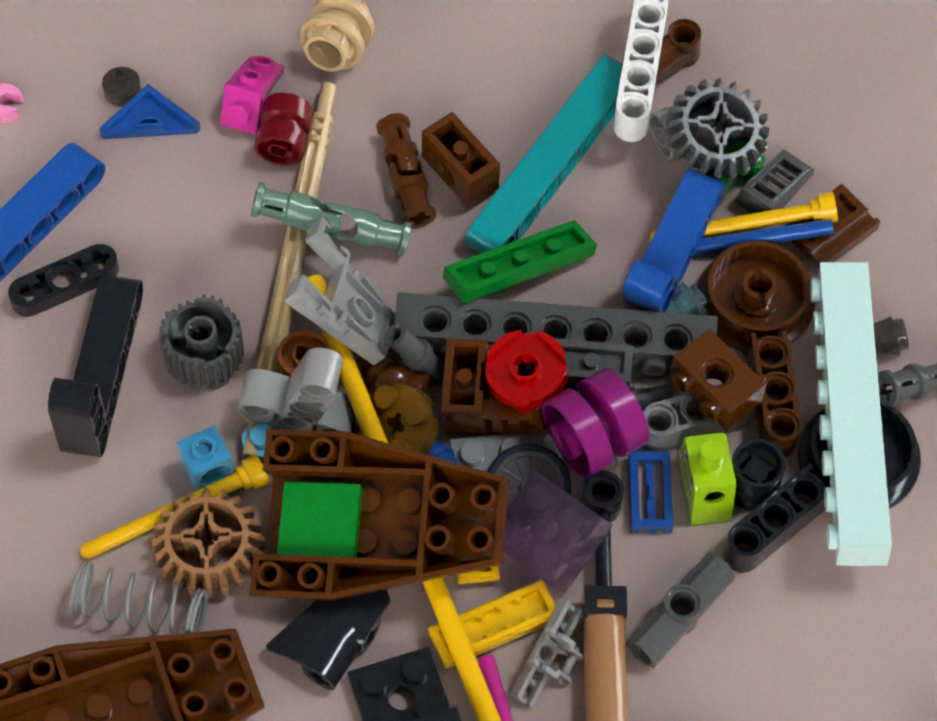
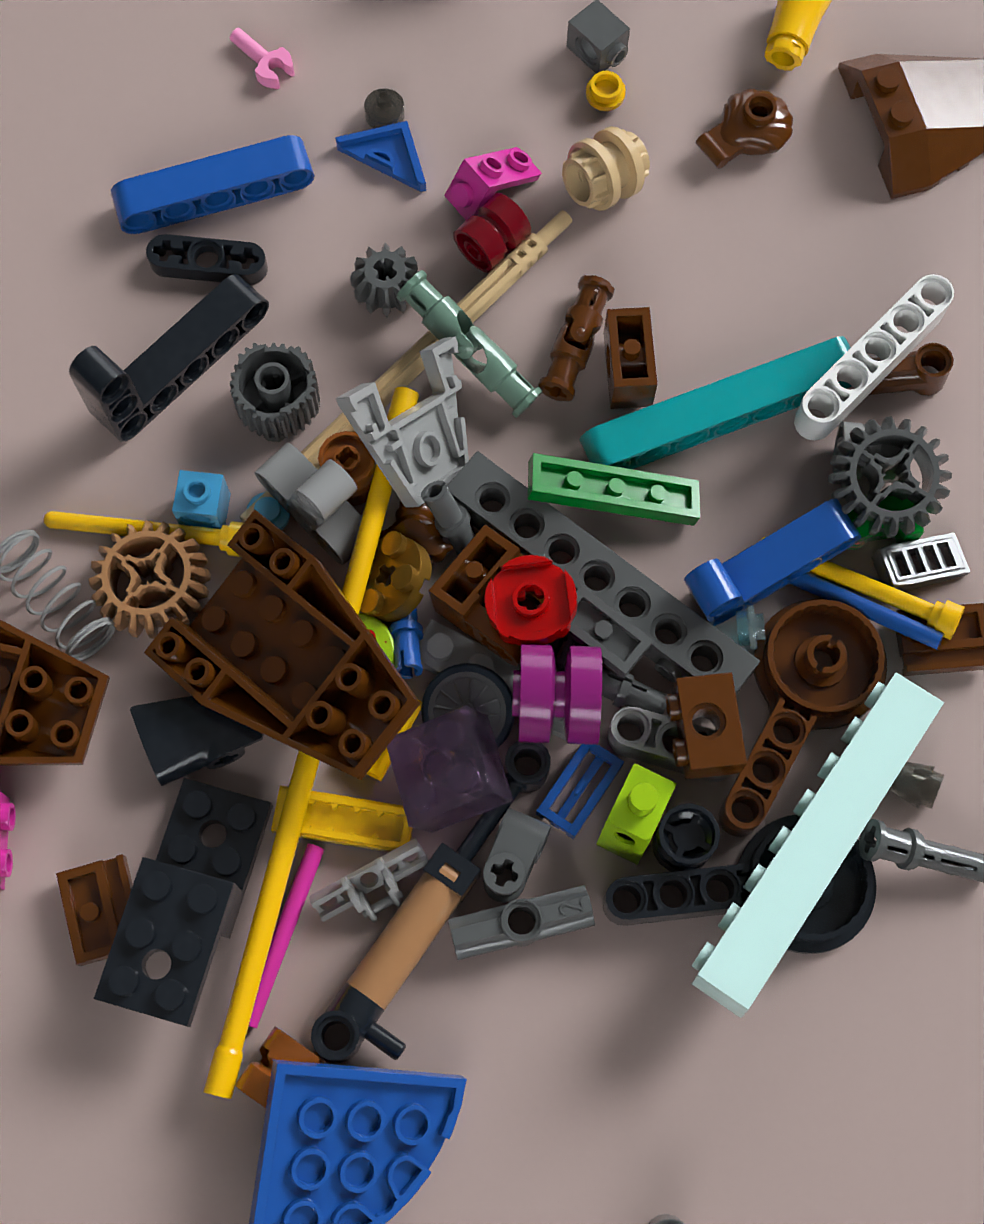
camera: 35 degrees right, 10 degrees up
green piece [277,482,364,558] -> none
none -> dark grey gear [350,242,419,317]
none -> dark grey piece [483,808,552,903]

